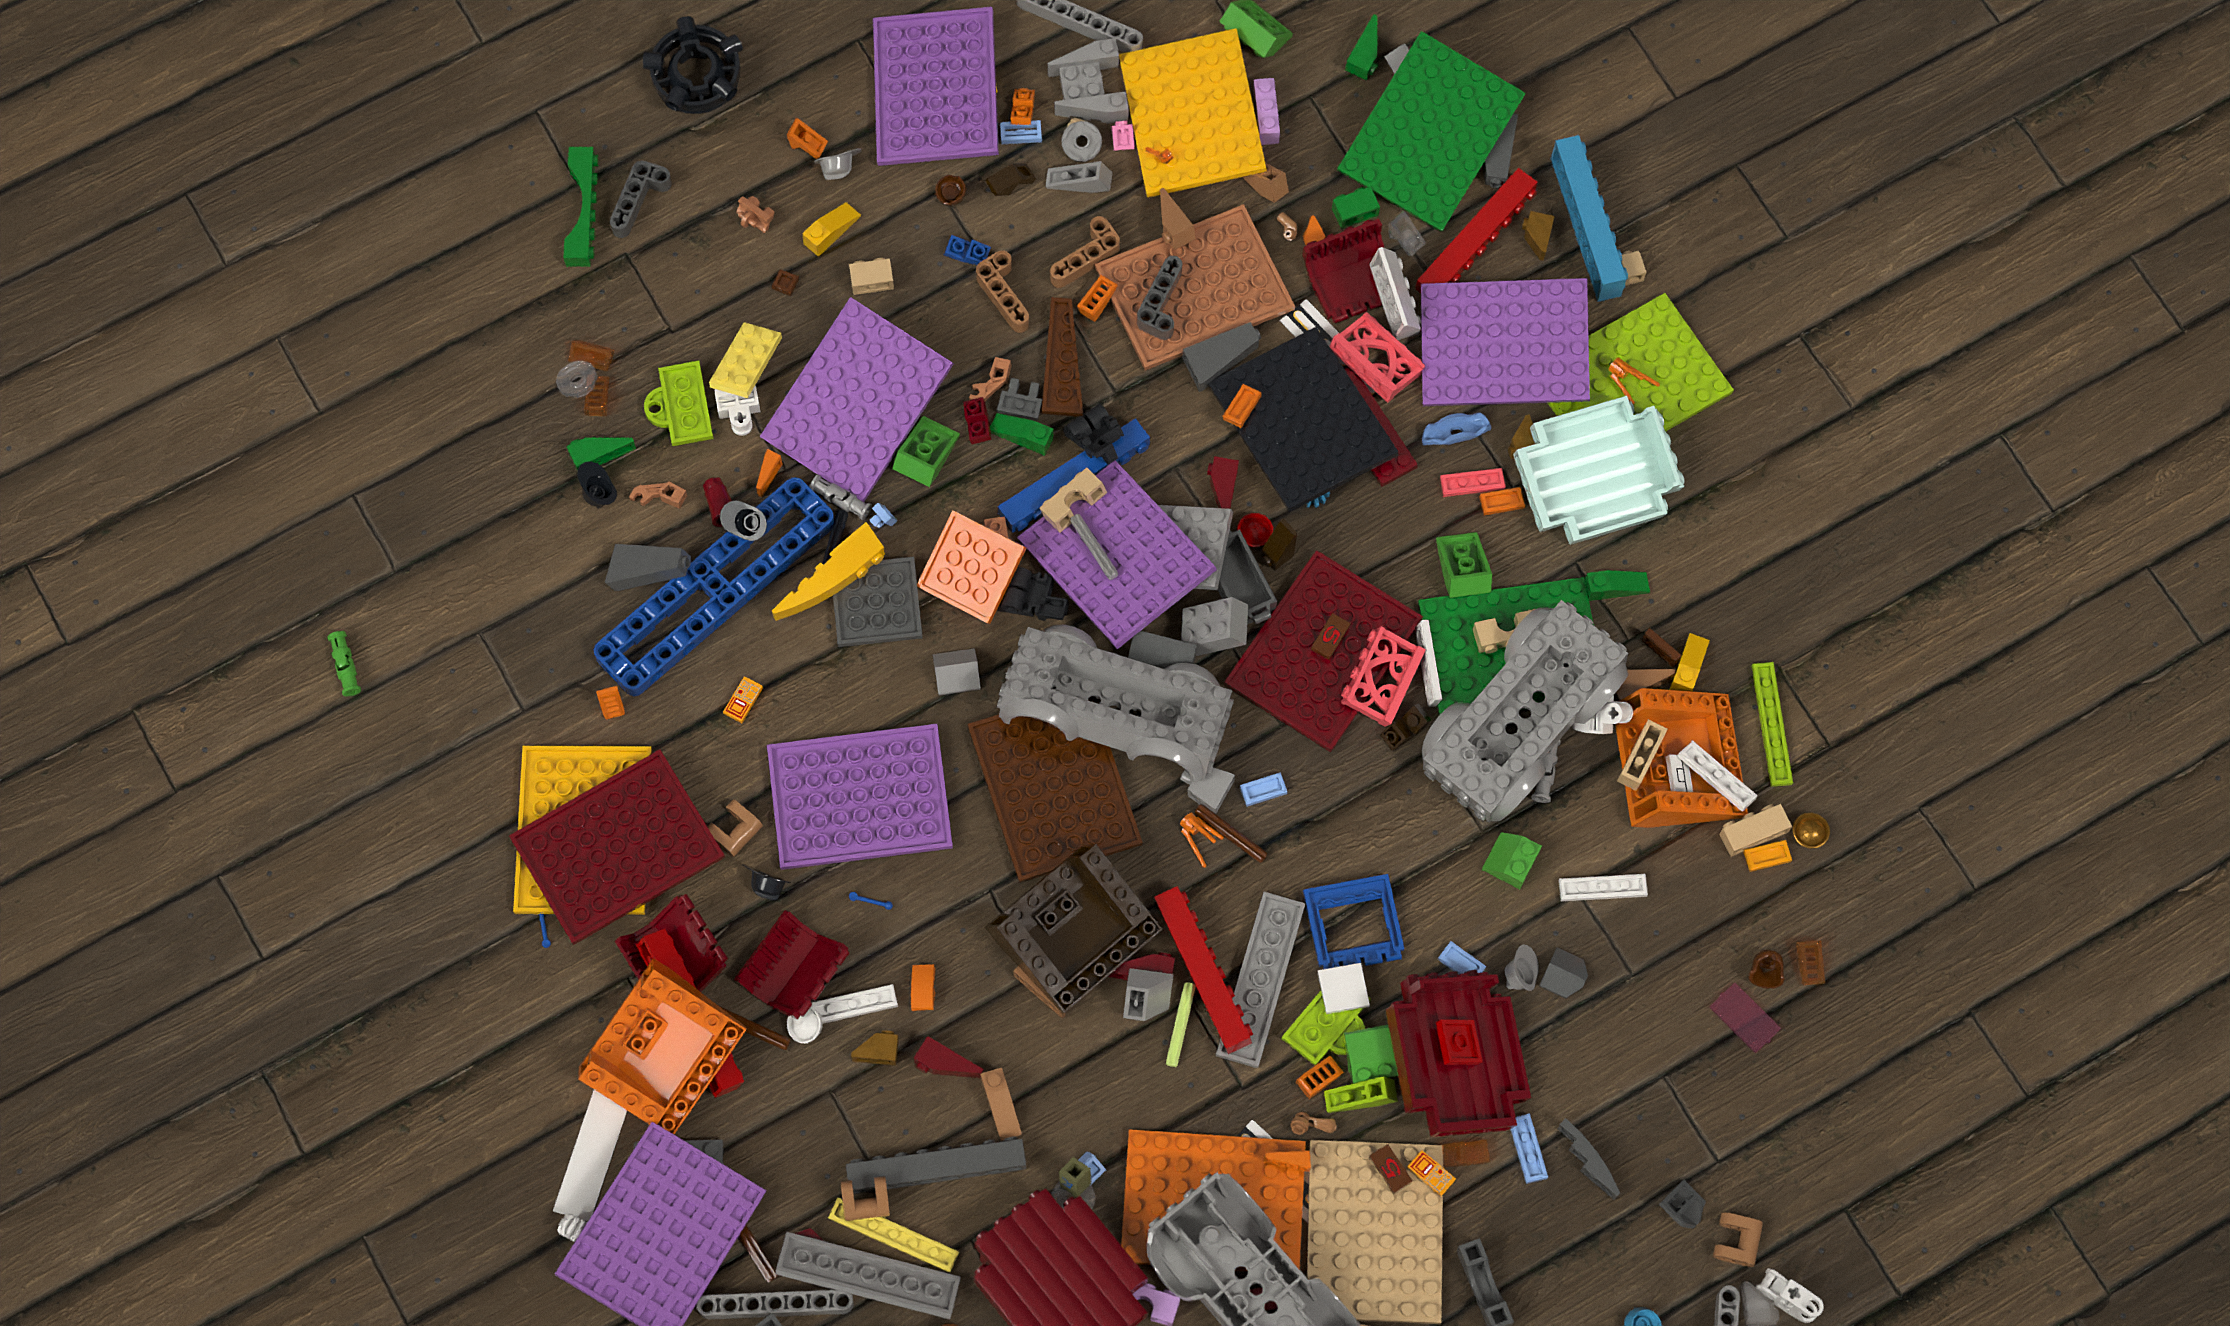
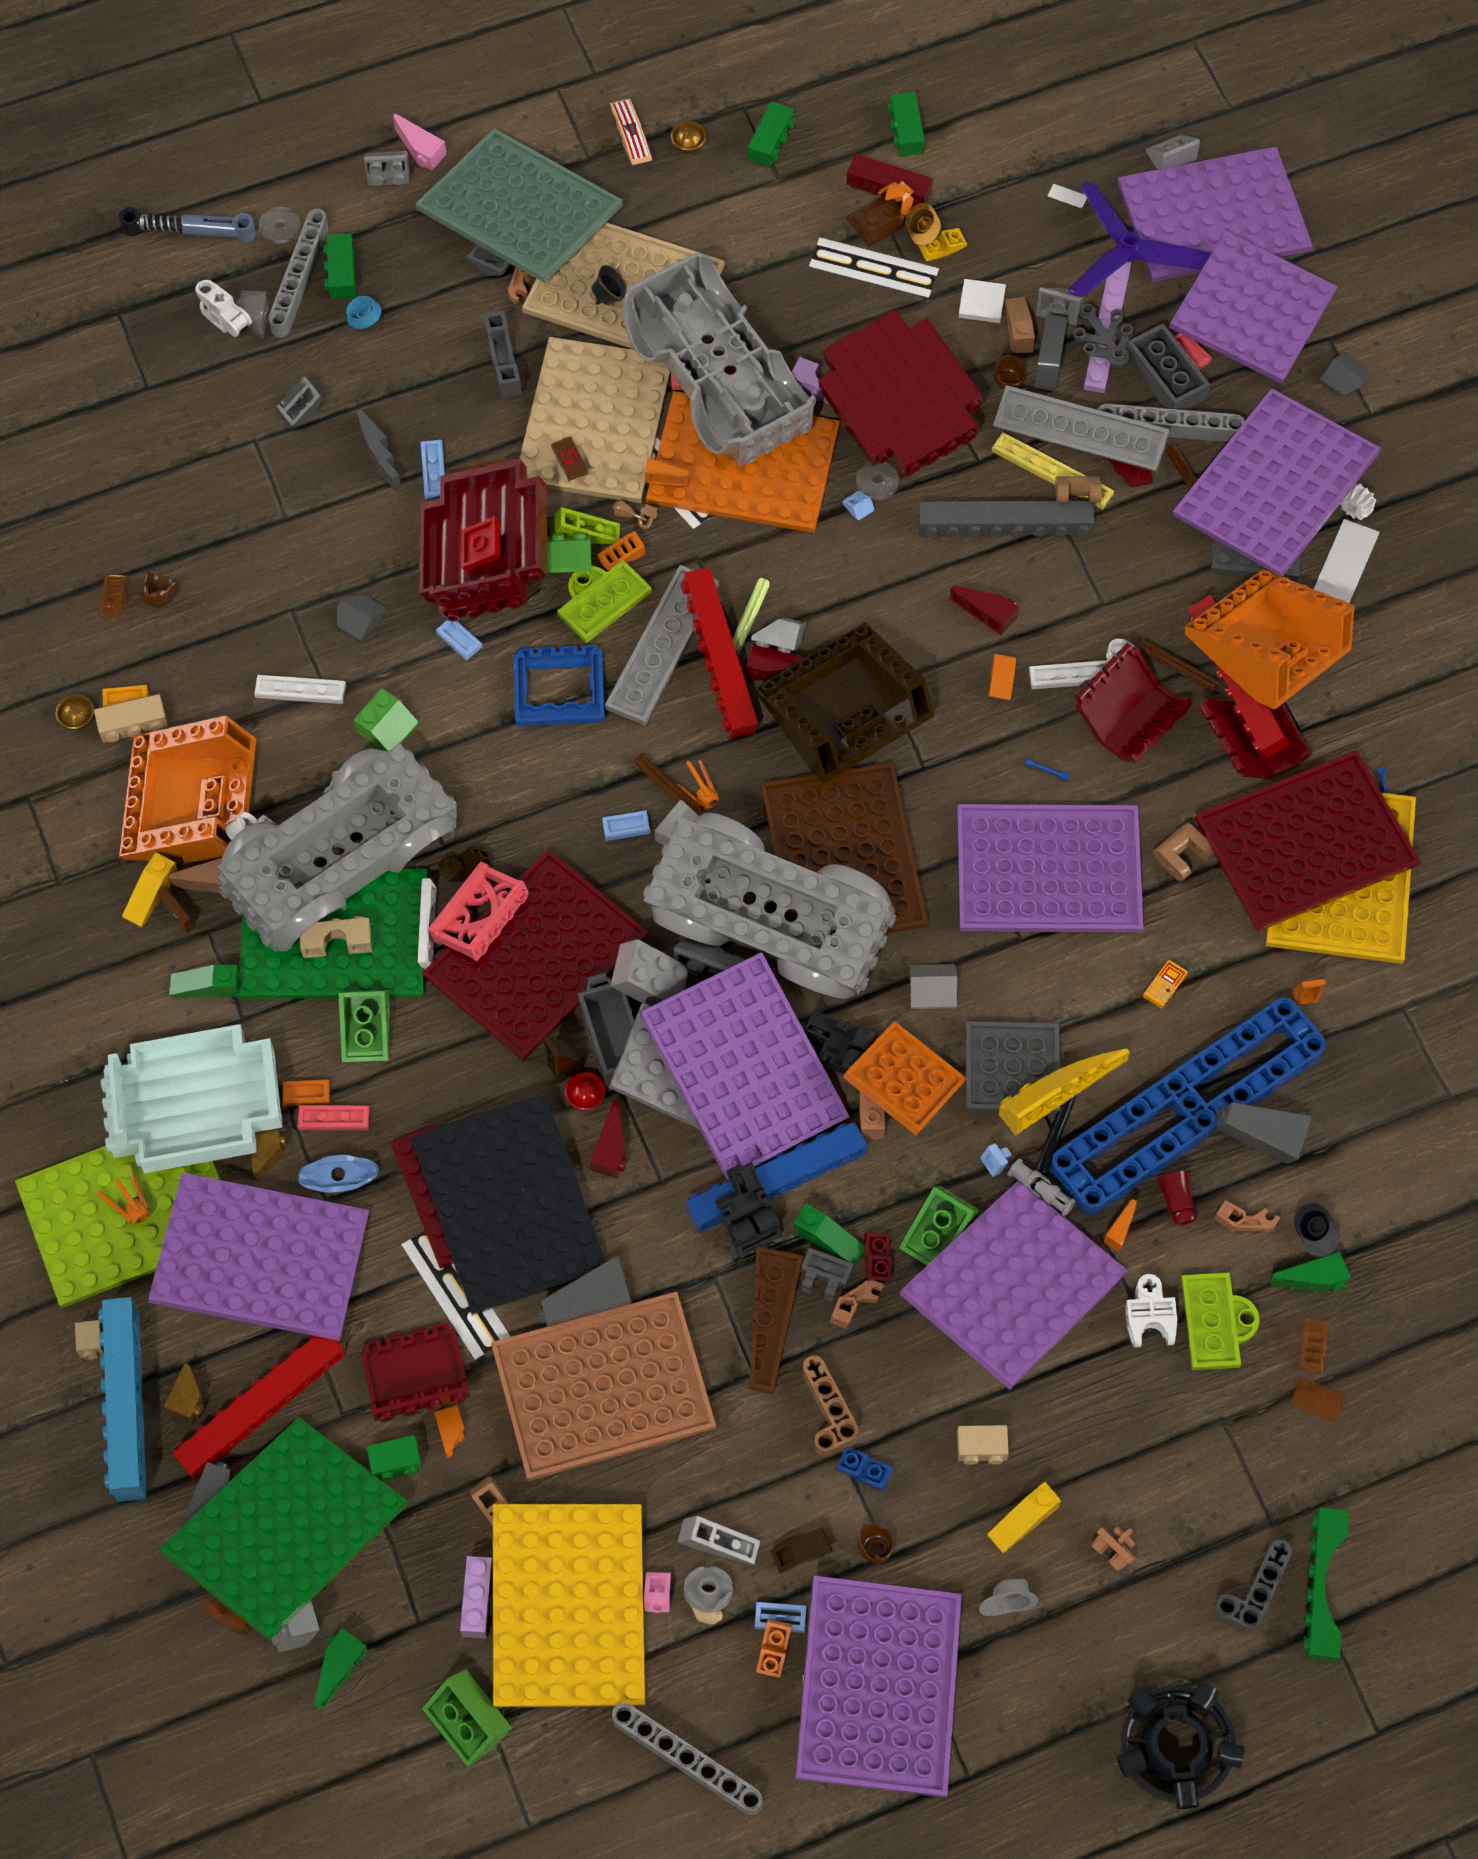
camera: 170 degrees left, 5 degrees down
clear tile [556,361,598,398] -> none
light yellow plate [709,323,782,398] -> none
piece [720,501,767,541] -> none
black piece [742,864,791,901] -> none
reddish brown tile [772,269,799,296] -> none
orange slope [787,118,828,159] -> none
pearl gold slope [851,1031,899,1066] -> none
medium nougat slope [980,1067,1022,1142] -> none
tan arch [1040,468,1107,533] -> none
light grey wedge [1048,38,1129,123] -> none
medium nougat beam [1050,216,1120,288] -> none
olive brick [1059,1157,1091,1198] -> none
light grey axle [1070,514,1118,580] -> none
orange slope [1077,275,1118,322] -> none
dark grey beam [1137,256,1182,340] -> none
clear orange hand [1145,147,1173,164] -> none
medium nougat slope [1160,188,1196,250] -> none
orange tile [1223,384,1262,428] -> none
medium nougat arm [1277,212,1297,240] -> none
reddish brown tile [1311,613,1351,660] -> none
white tile [1318,963,1370,1014] -> none
coral fence [1329,312,1425,403] -> none
white slope [1369,247,1422,340] -> none
clear slope [1388,211,1426,256] -> none
light orange tile [1407,1150,1456,1197] -> none
light grey piece [1505,945,1539,991] -> none
tan brick [1617,719,1667,791] -> none
white tile [1666,754,1693,792] -> none
white tile [1677,741,1758,812] -> none
clear pink piece [1709,983,1781,1053] -> none
medium nougat connector [1713,1212,1763,1267] -> none
lime tile [1751,662,1793,787] -> none

